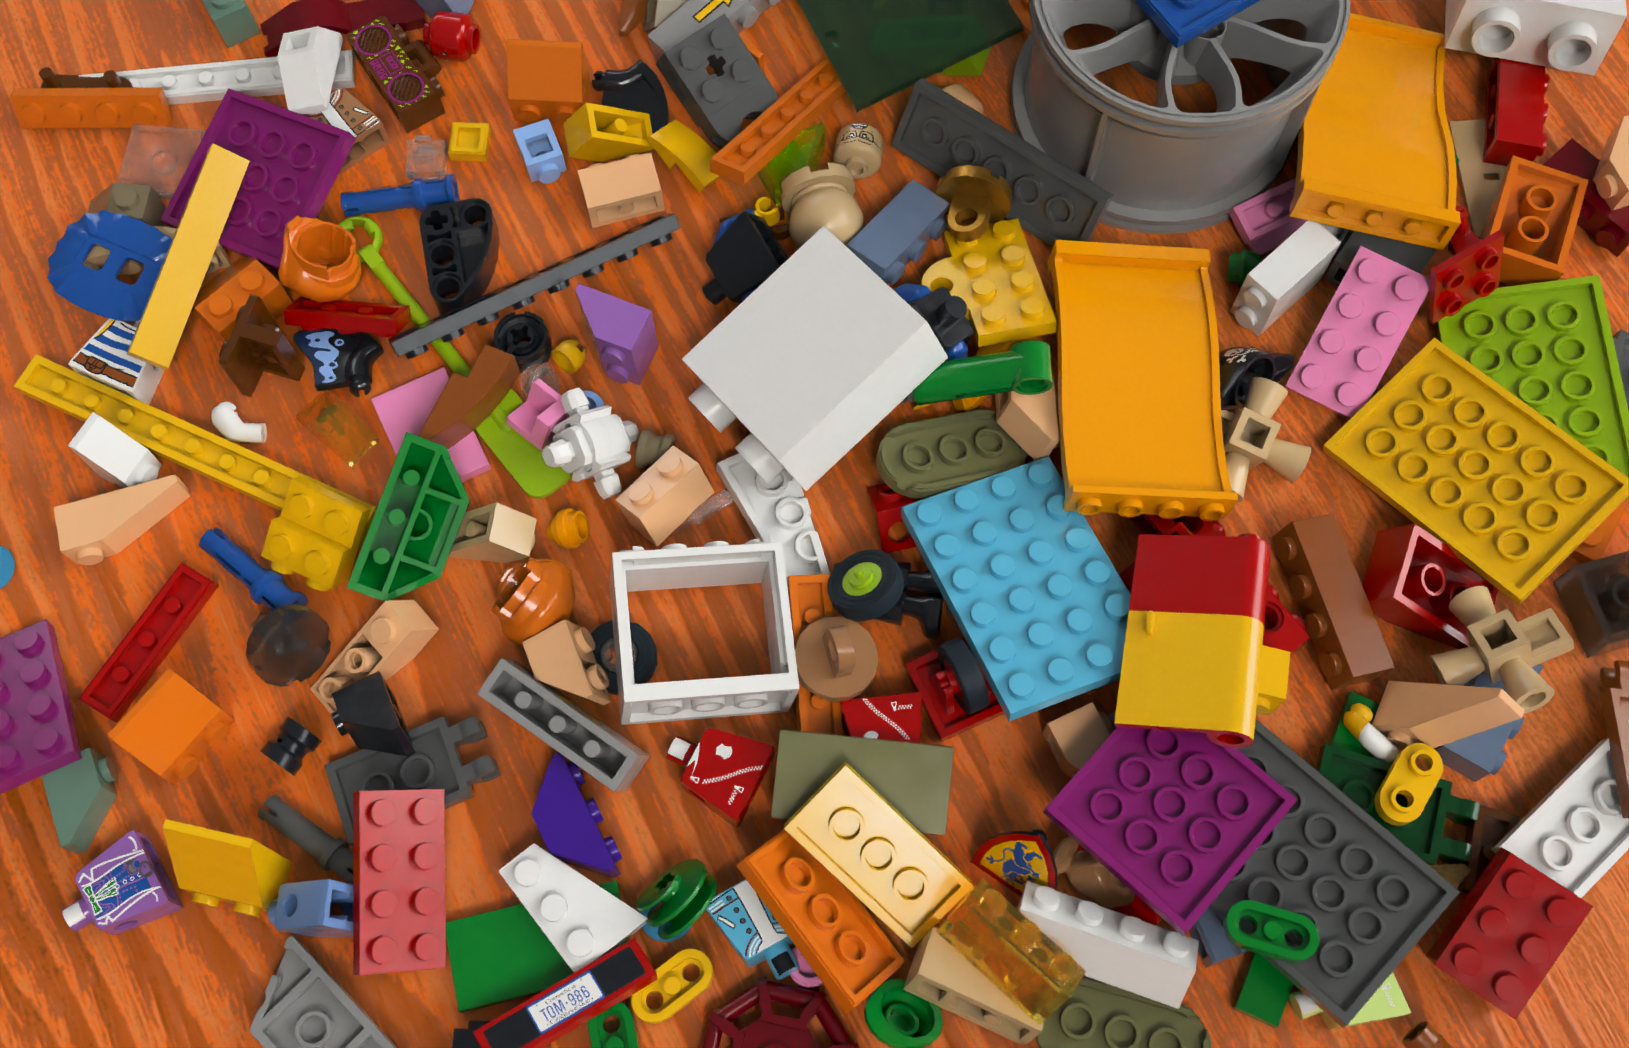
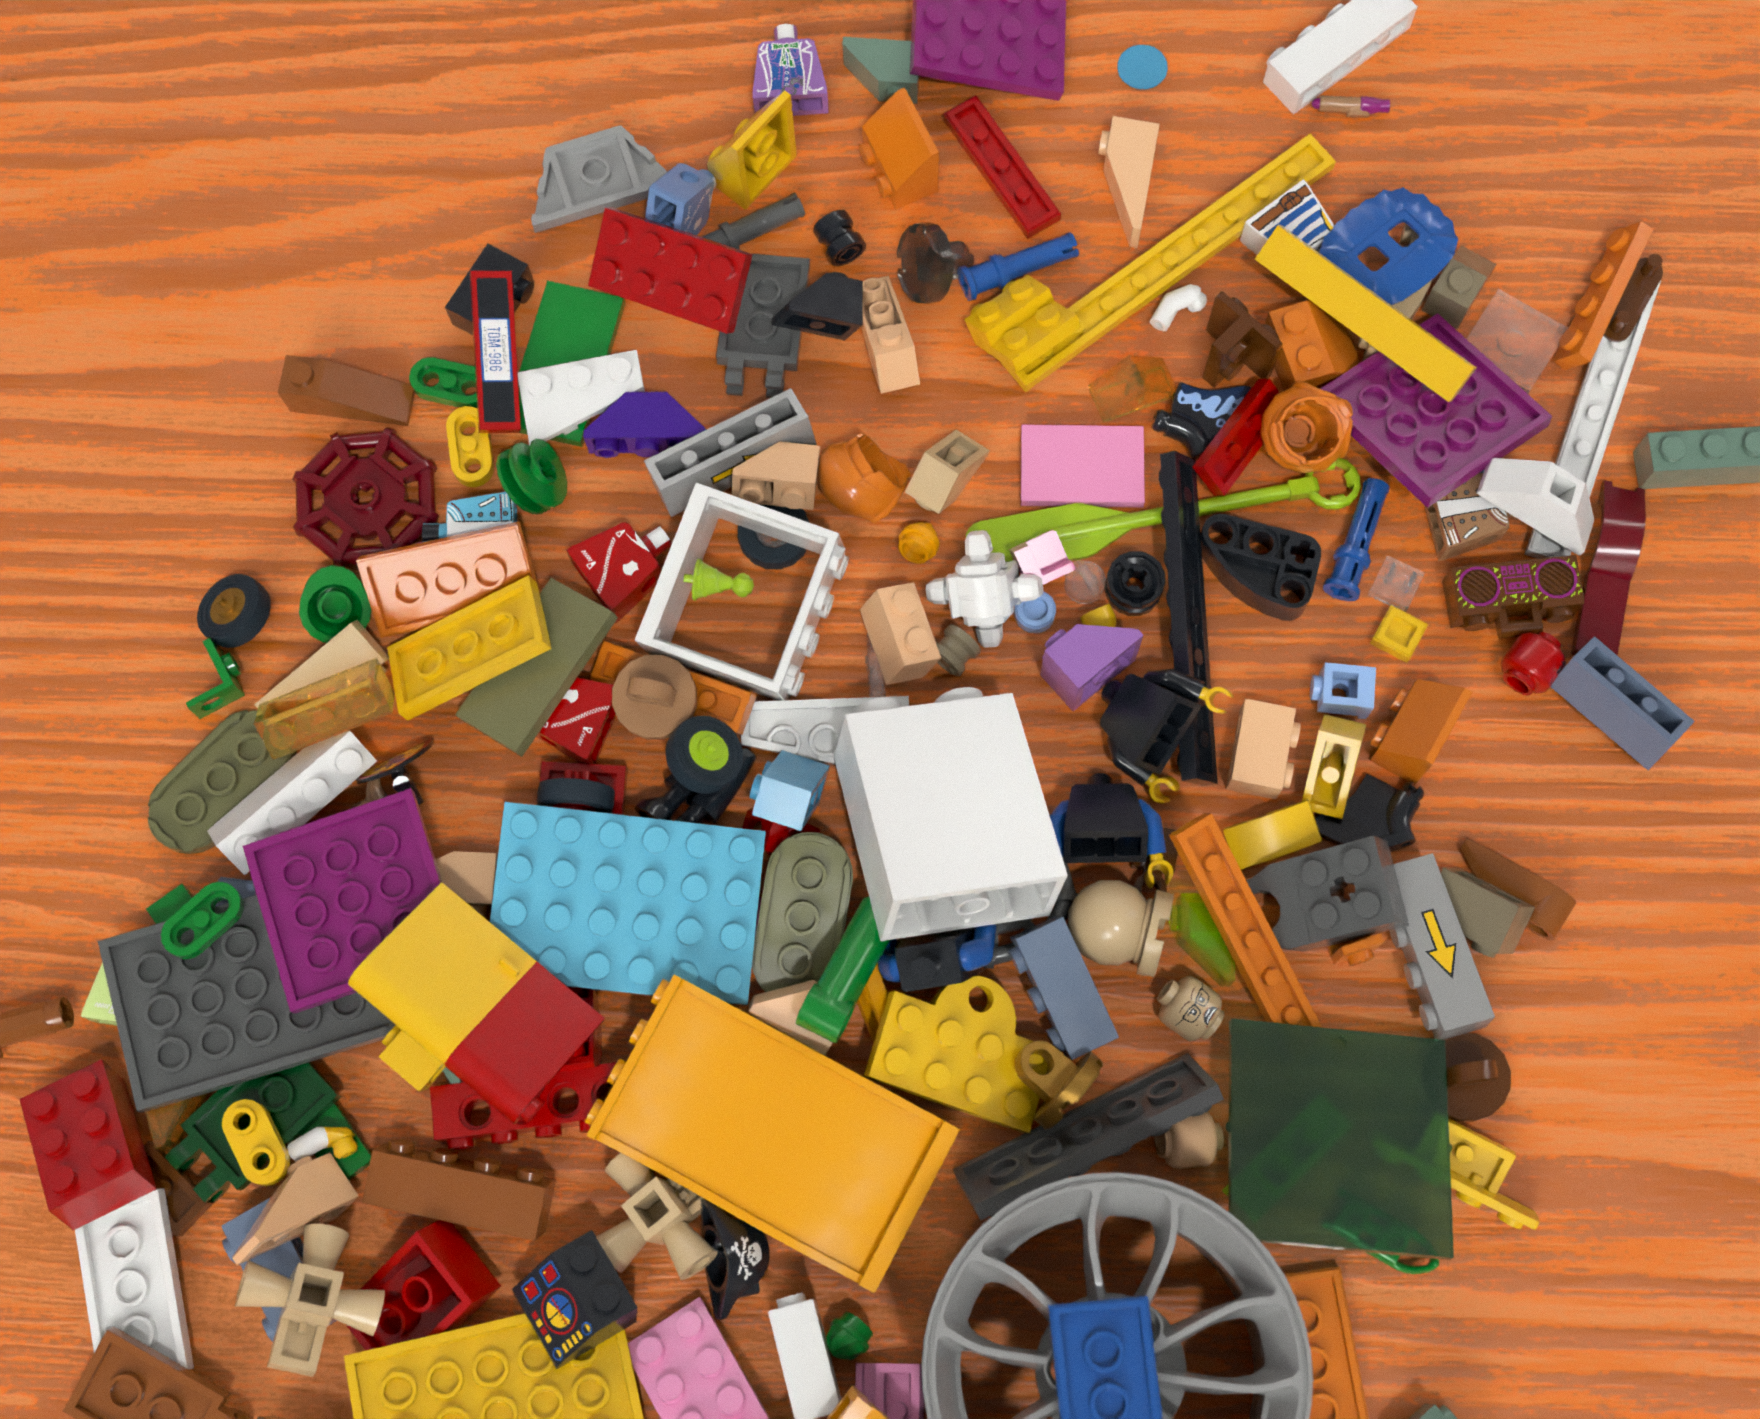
camera: 120 degrees right, 5 degrees up
white slope [68,412,162,489] -> none
green wedge [346,432,470,601] -> none
dark orange slope [418,344,521,449] -> none
none -> black slope [512,1230,638,1370]
none -> lime piece [683,558,754,601]
none -> dark azure brick [749,750,830,831]
none -> black torso [1100,669,1233,803]

